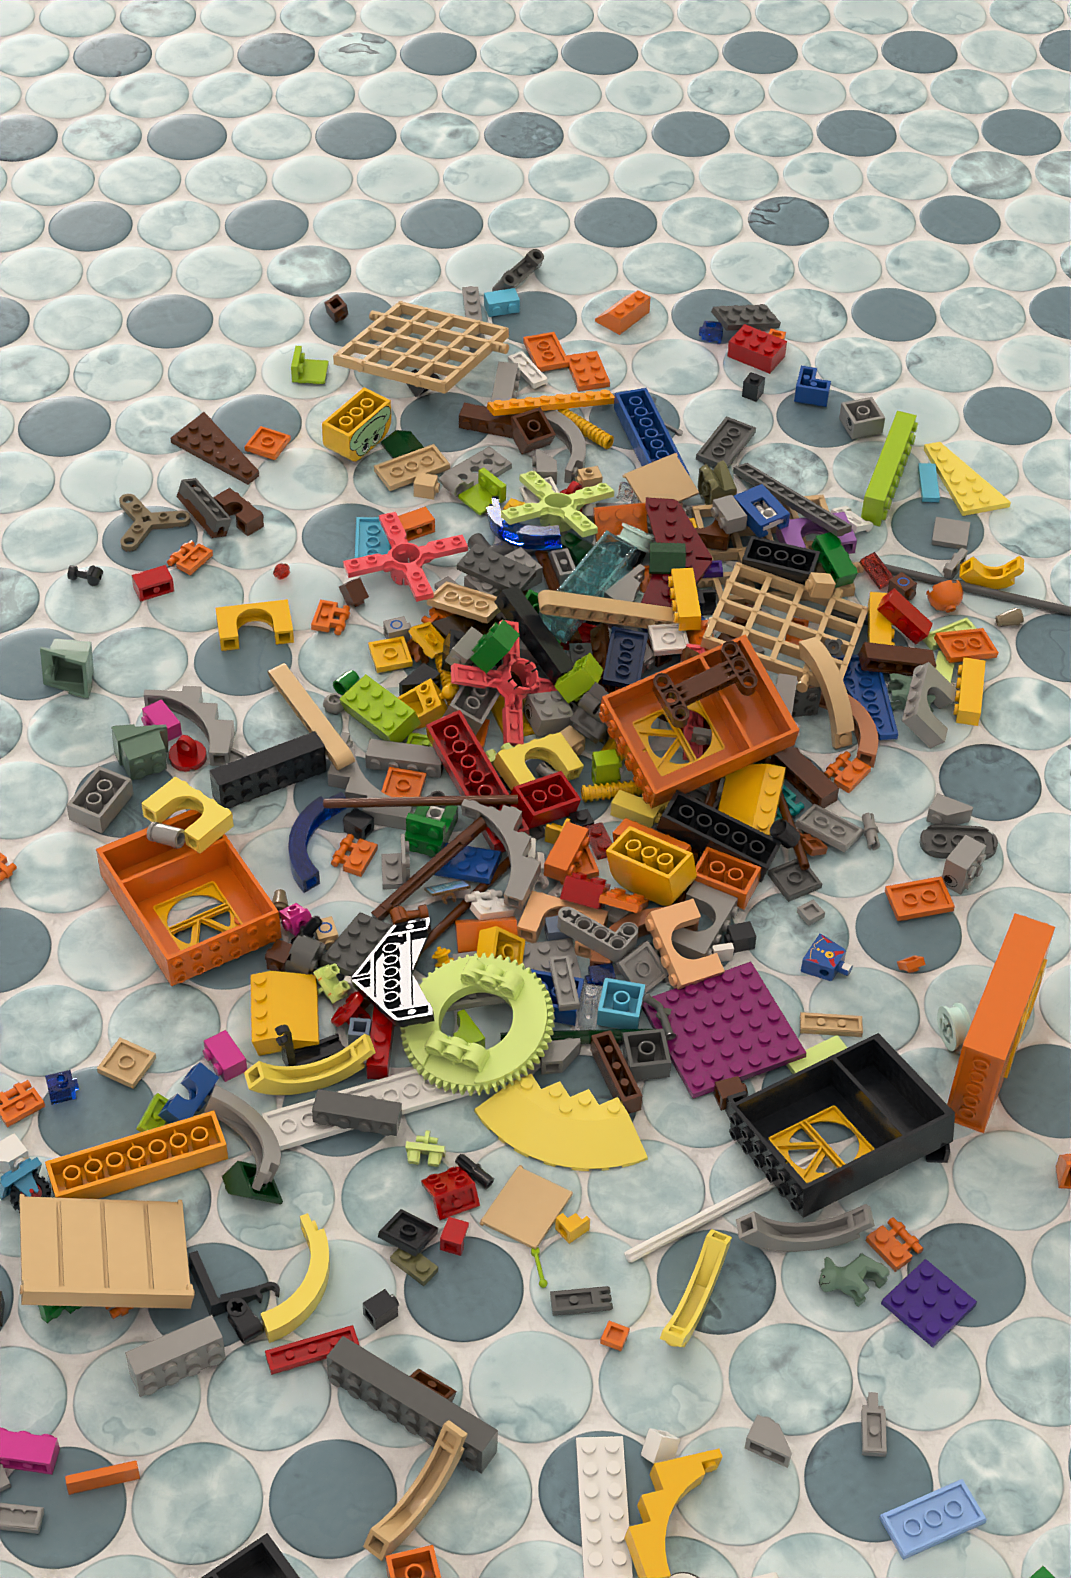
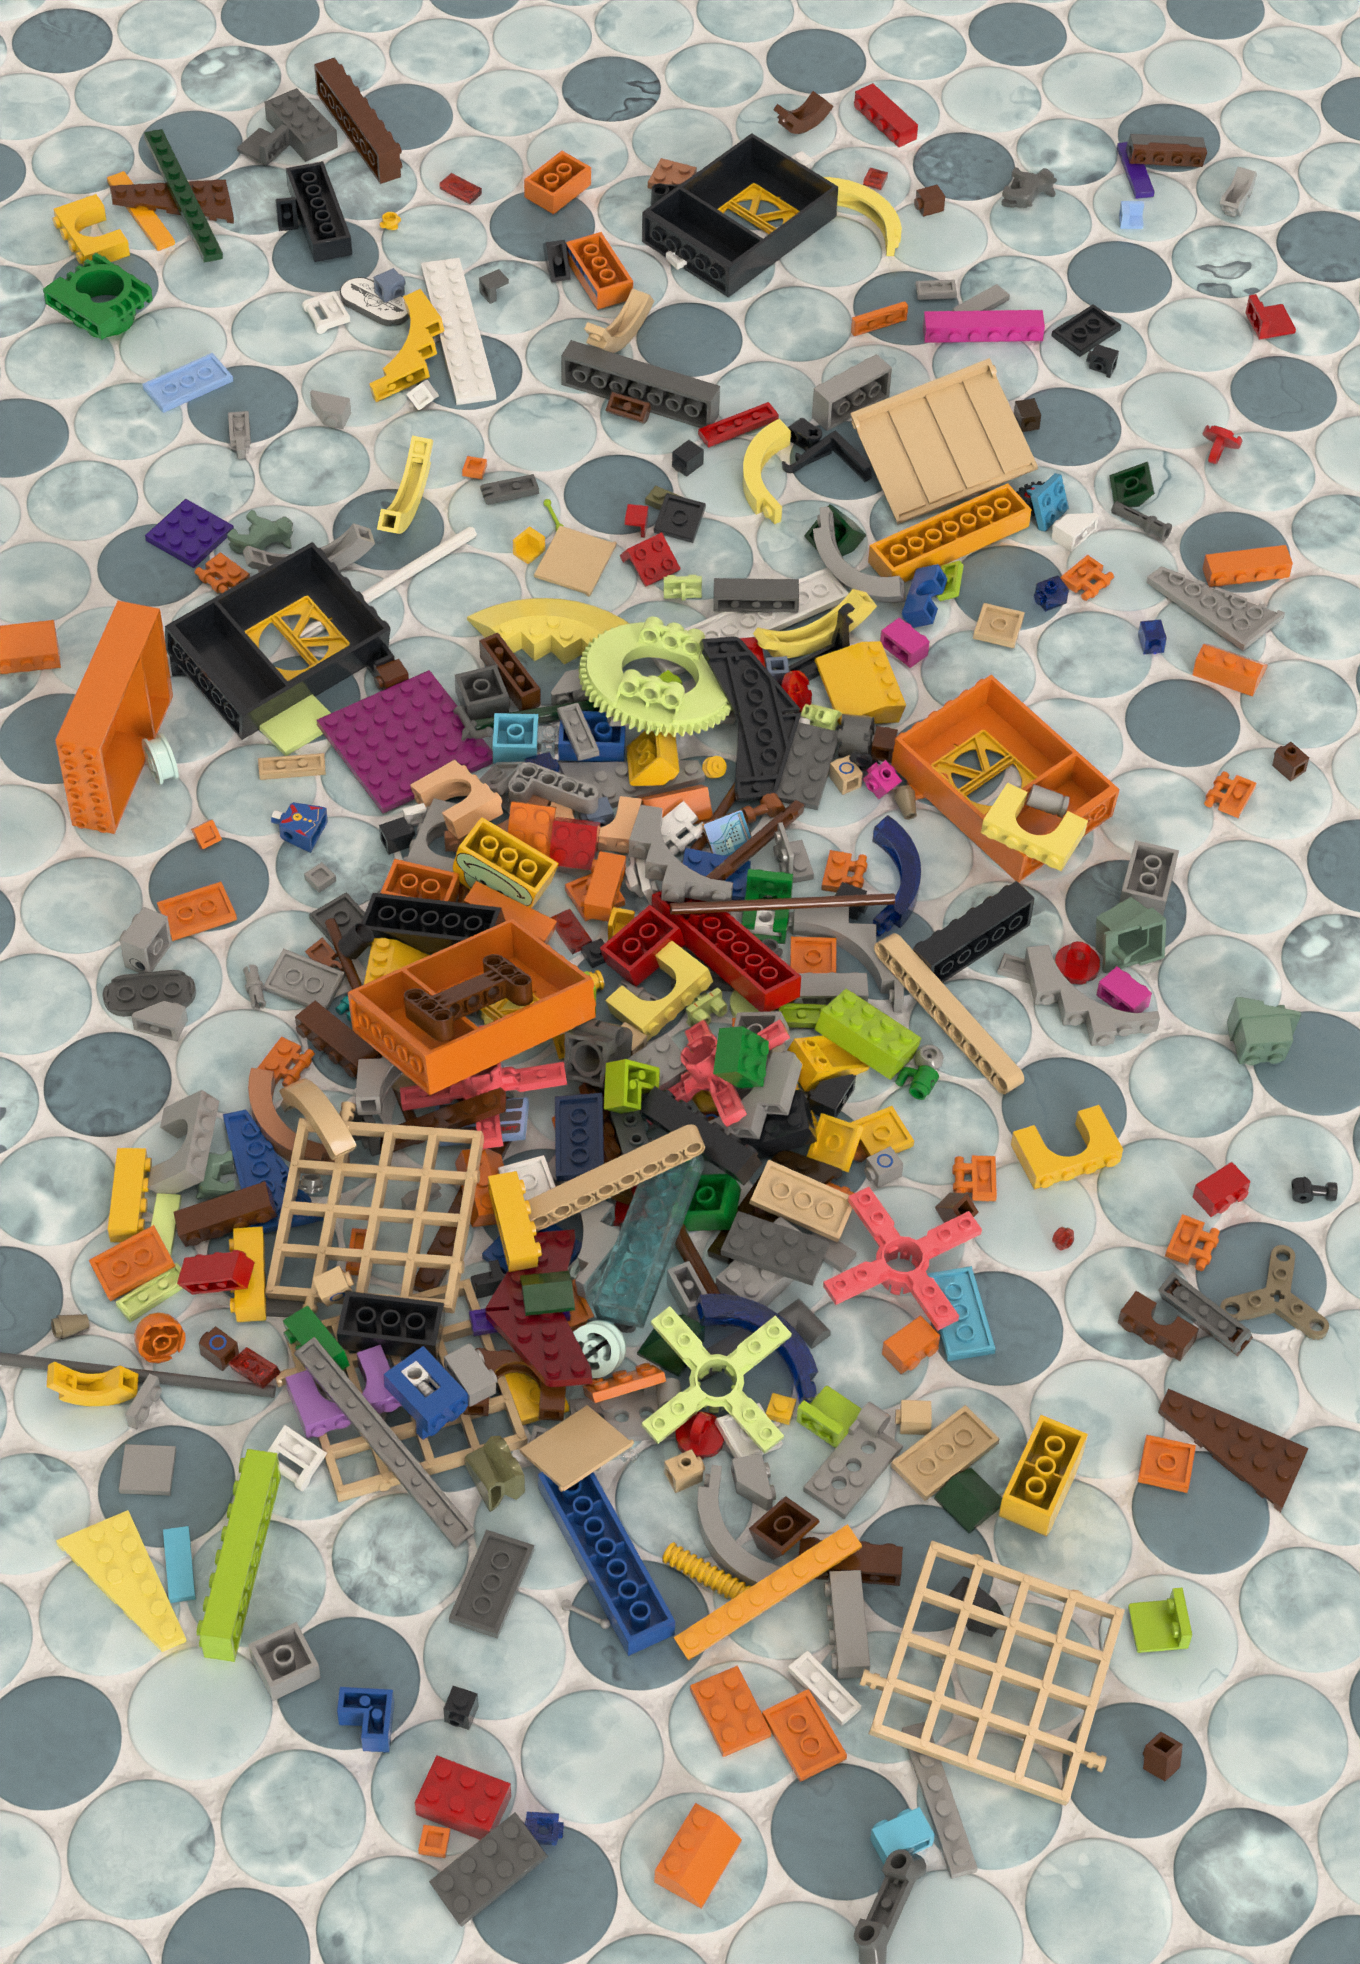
camera: 170 degrees right, 5 degrees up
black axle [455,1154,494,1189] -> none

